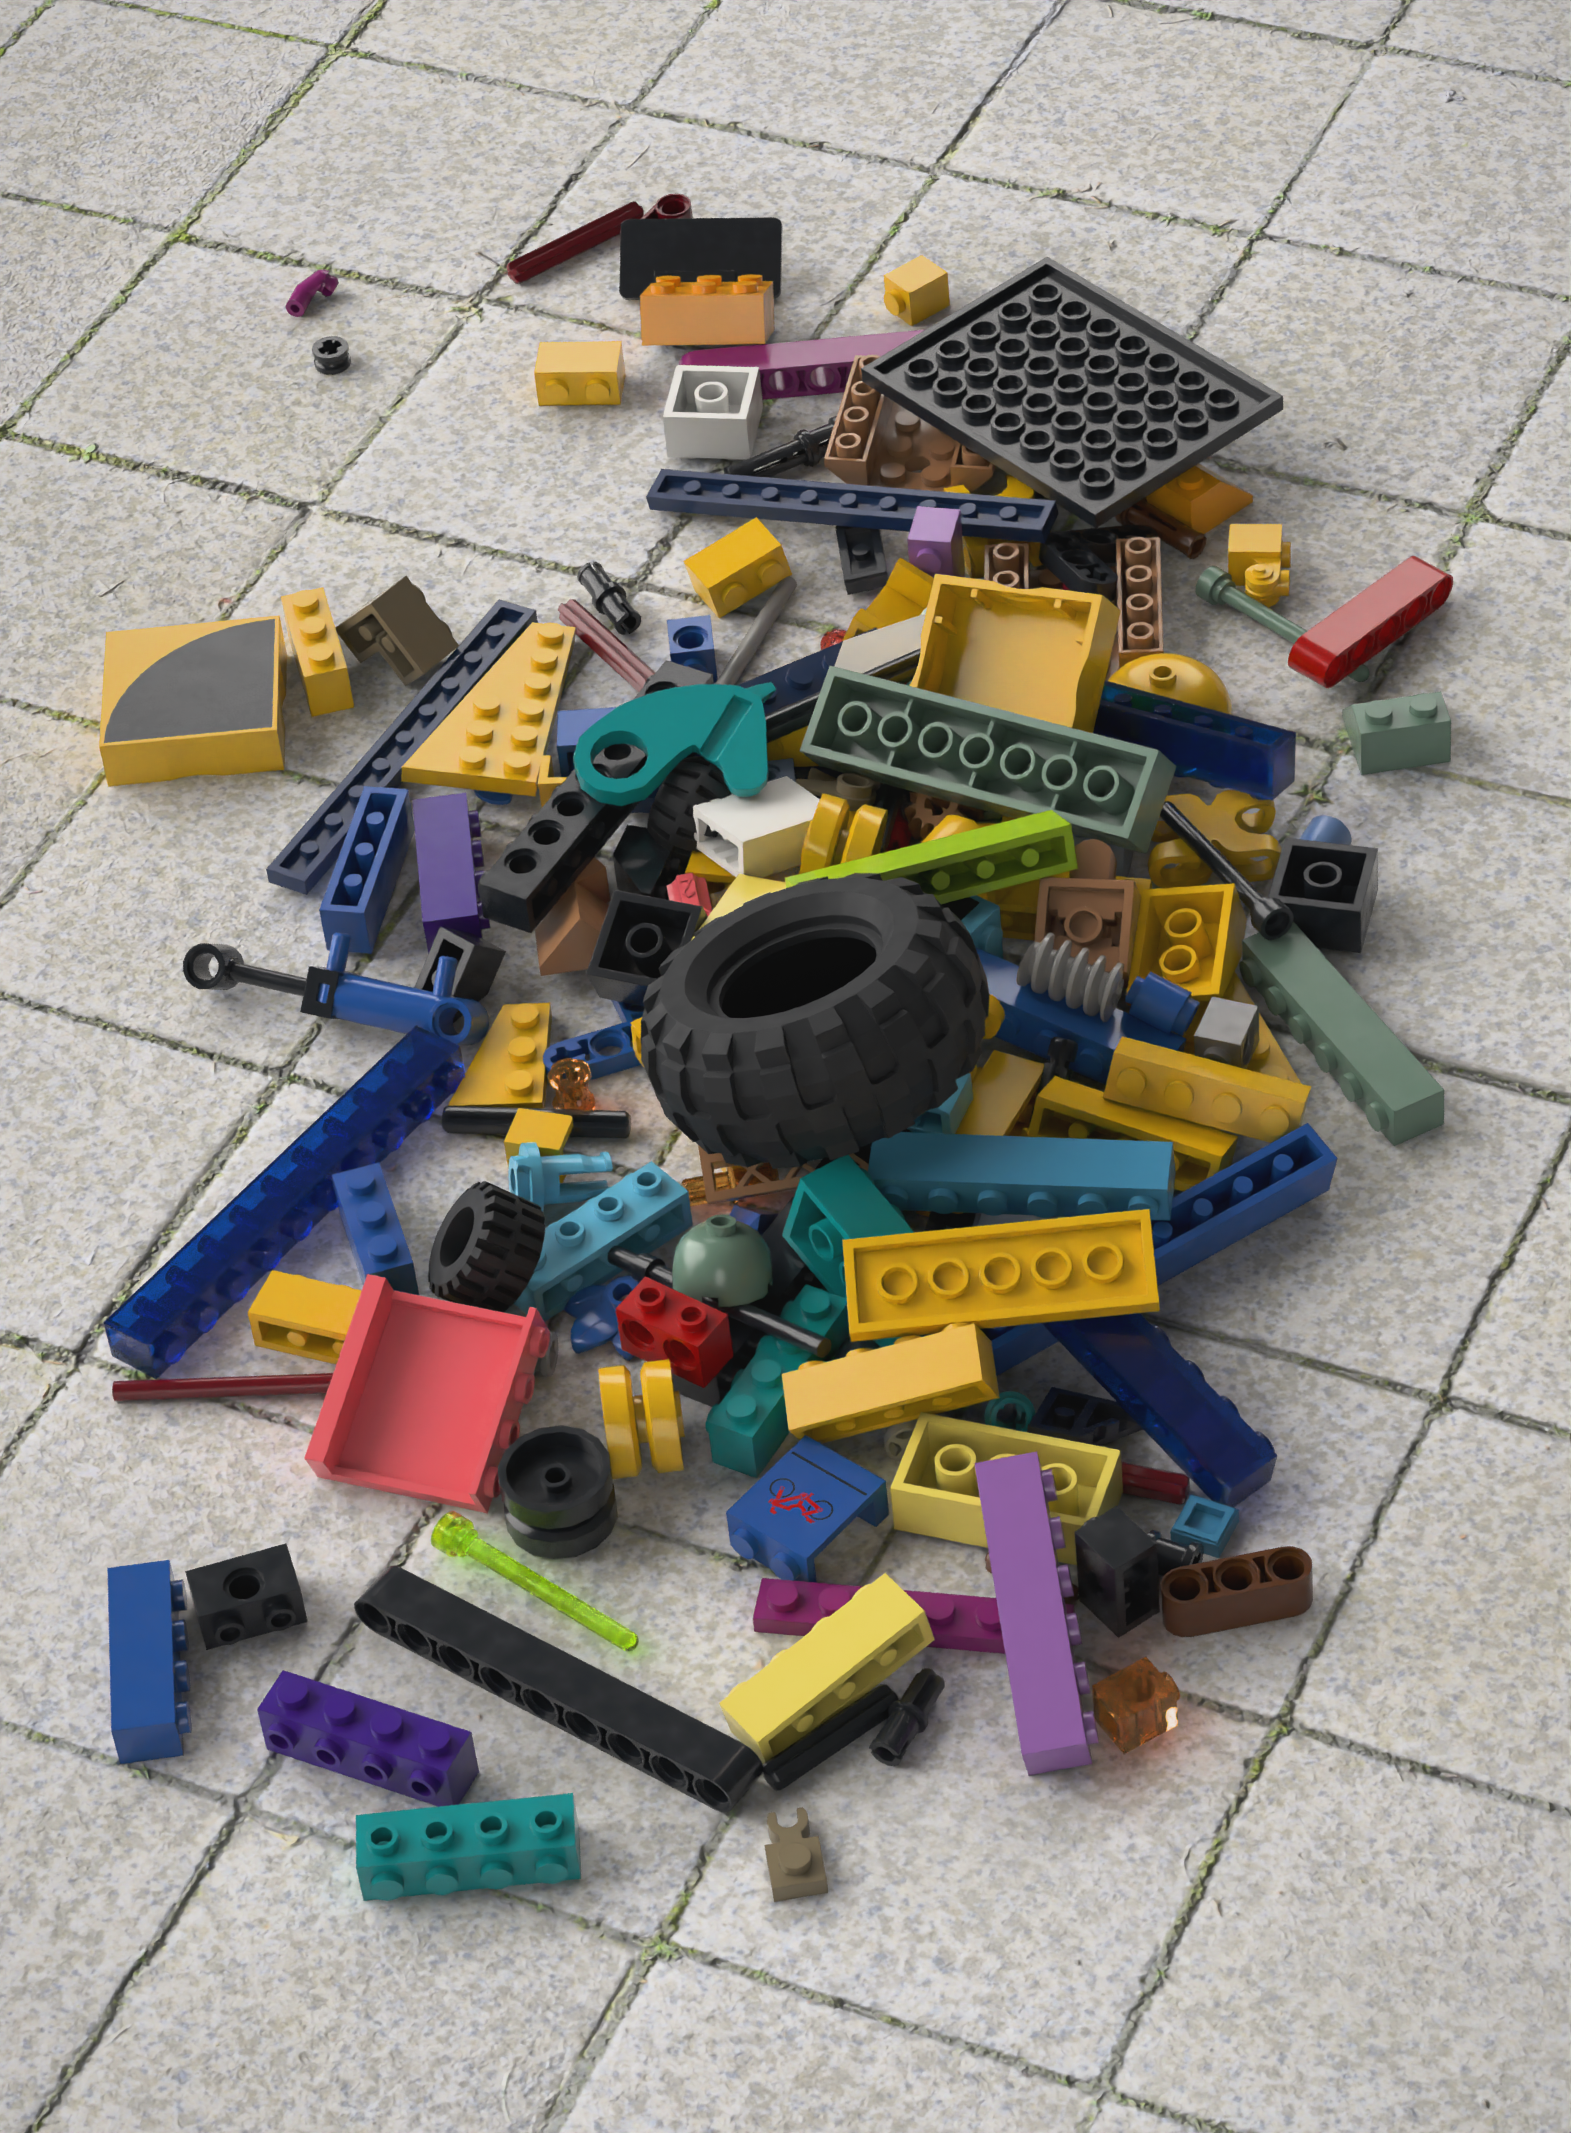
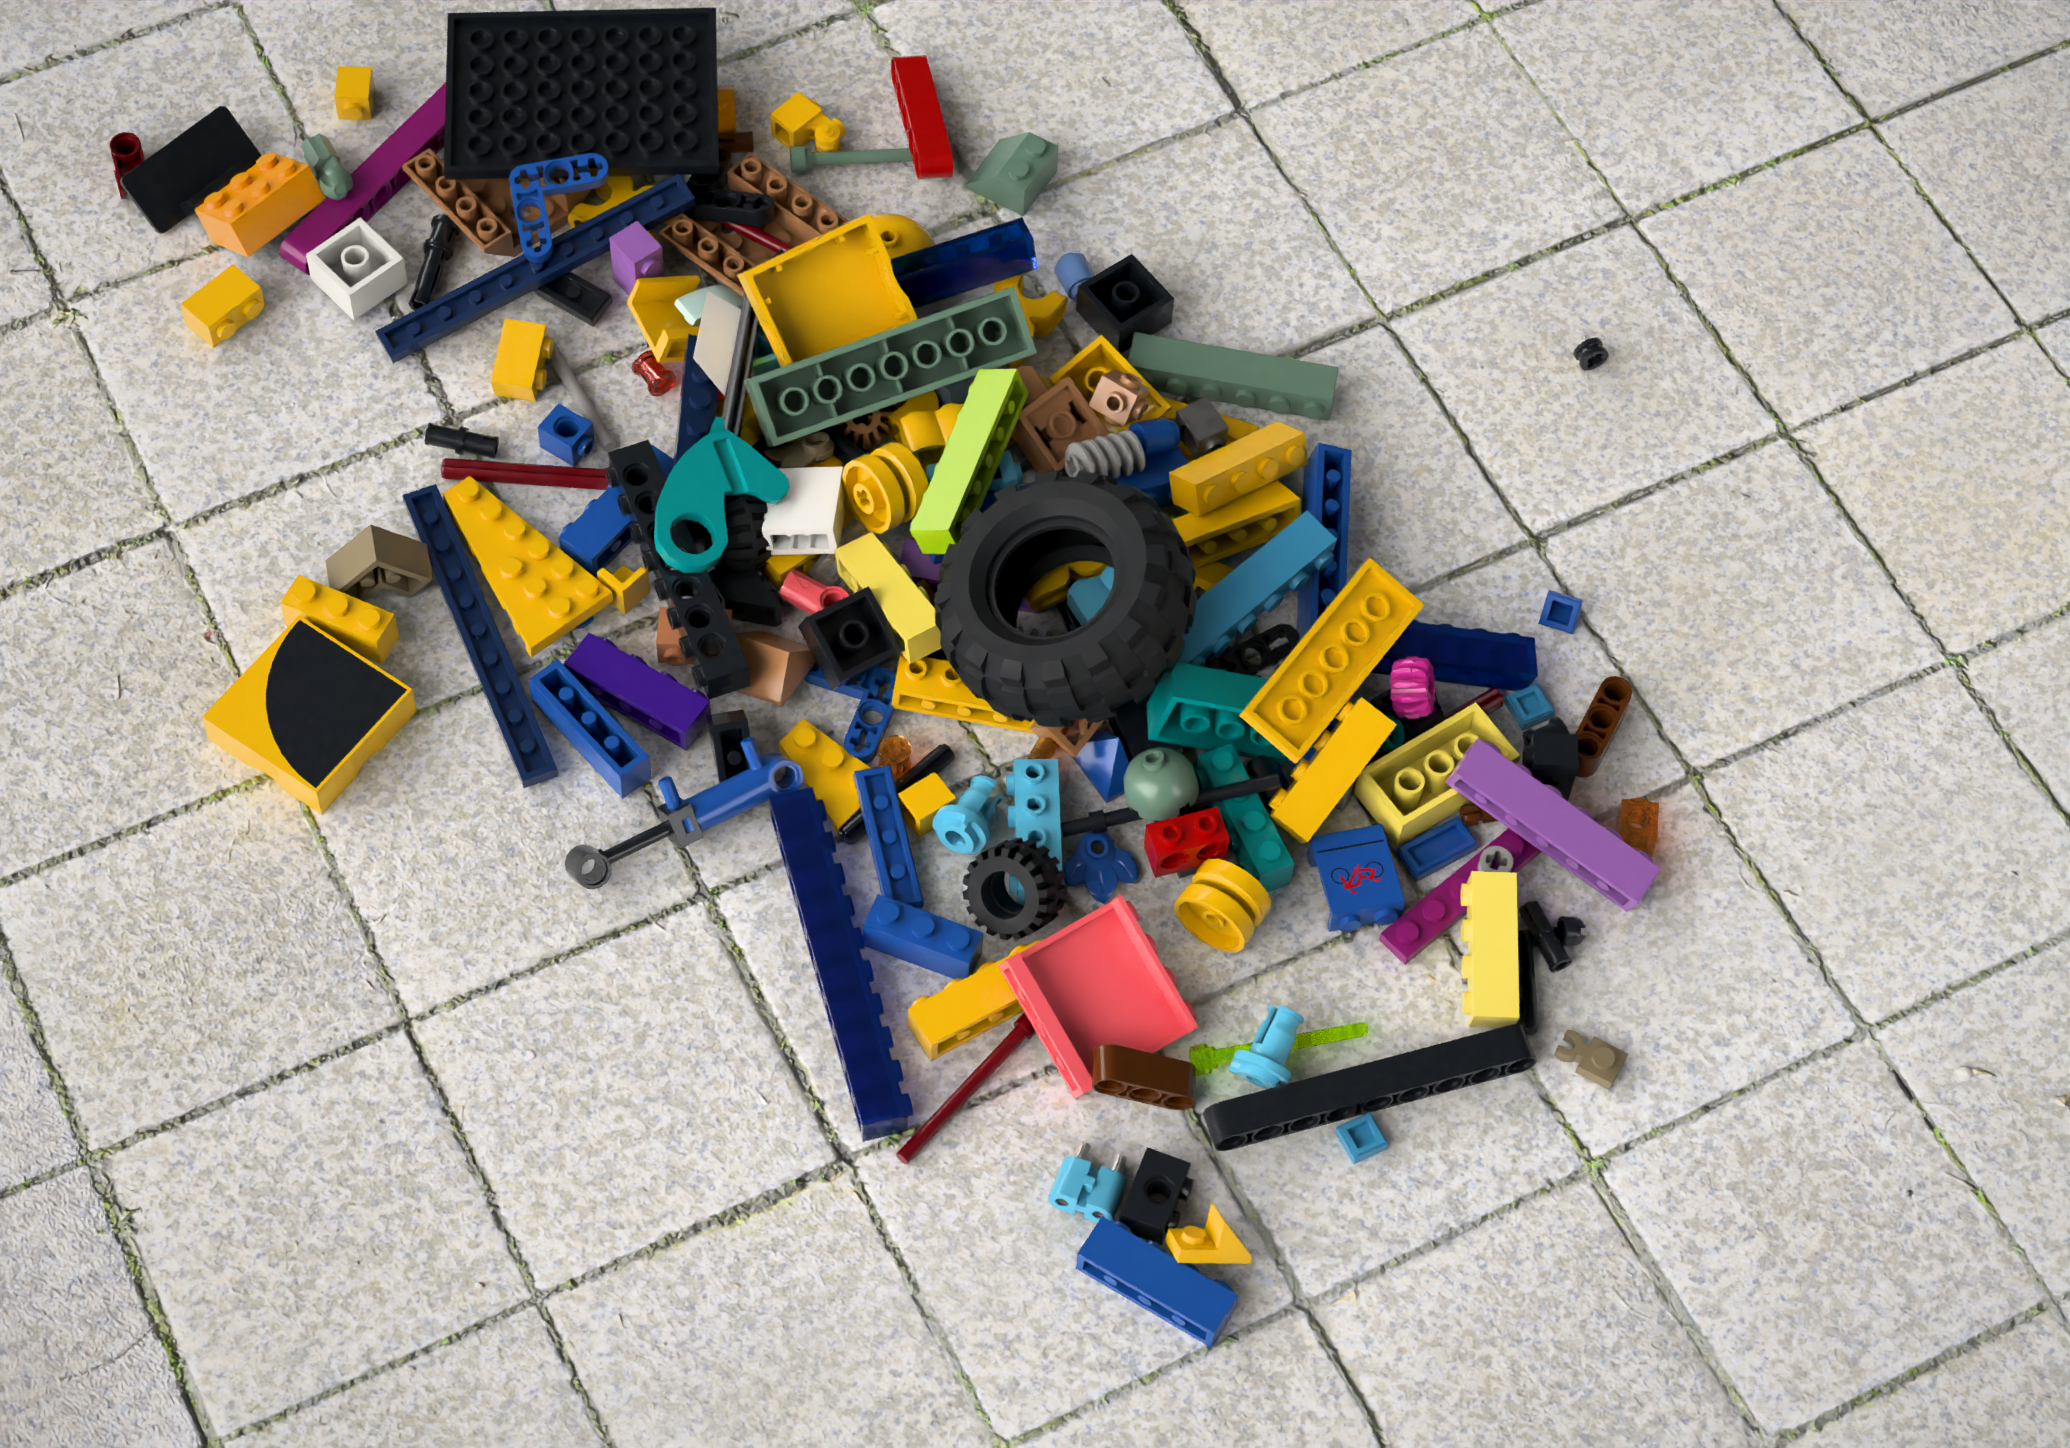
camera: 60 degrees left, 15 degrees up
dark purple brick [257,1670,479,1807] -> none
black bush [312,336,351,375] -> none
teal brick [356,1793,581,1901] -> none
black wheel [498,1425,618,1559] -> none
dark red axle [506,201,644,284] -> none
black piece [1160,801,1293,940] -> none
none -> sand green piece [301,134,353,200]
none -> blue beam [509,153,609,263]
none -> blue tile [853,765,924,908]
none -> medium azure piece [1048,1141,1127,1223]
none -> medium nougat brick [1088,369,1150,426]
none -> reddish brown beam [1092,1044,1196,1110]
none -> yellow slope [1165,1203,1252,1264]
none -> medium azure piece [1229,1005,1304,1089]
none -> dark azure tile [1335,1112,1389,1164]
none -> dark pink gear [1389,656,1437,719]
none -> blue tile [1396,816,1479,882]
none -> light grey bush [1478,846,1513,873]
none -> blue slope [1538,590,1583,634]
none -> black hinge [1556,916,1586,946]

